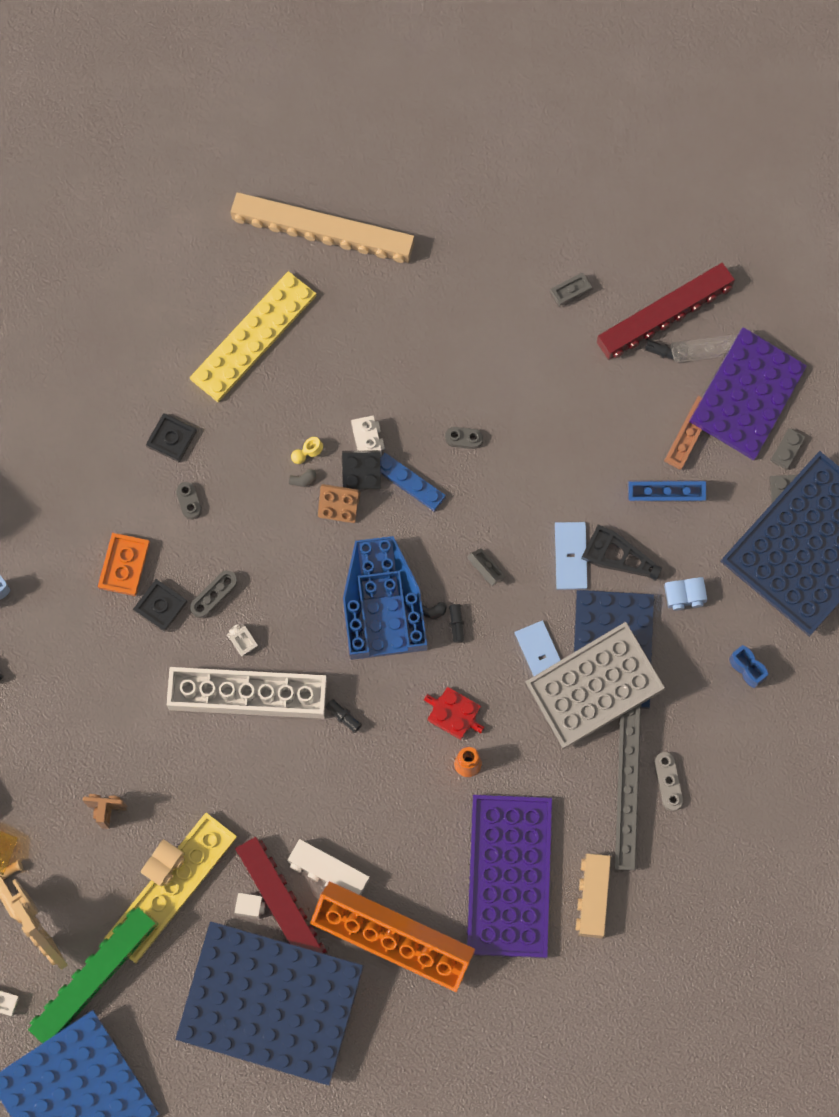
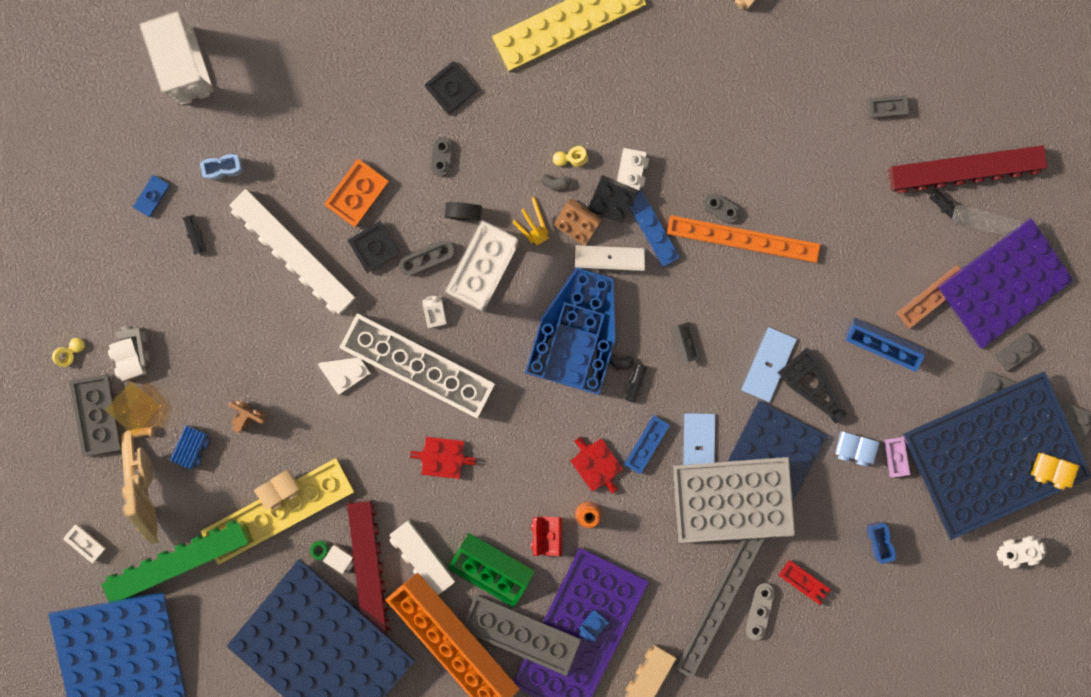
camera: 25 degrees right, 15 degrees up
black pin [325,699,362,733] -> none
none -> blue brick [170,425,210,470]
none -> white brick [229,189,356,314]
none -> green plate [310,541,329,560]
none -> white wing [318,358,371,395]
none -> red plate [410,437,476,479]
none -> black tyre [445,202,482,222]
none -> white window [446,221,518,312]
none -> green slope [447,532,535,607]
none -> dark grey plate [464,594,582,676]
none -> yellow plant [513,197,549,246]
none -> red bracket [531,516,562,556]
none -> white piece [575,245,645,270]
none -> blue bracket [579,609,609,641]
none -> blue plate [624,415,670,474]
none -> orange tile [667,215,821,263]
none -> red hinge [778,560,831,606]
none -> lavender plate [884,437,910,478]

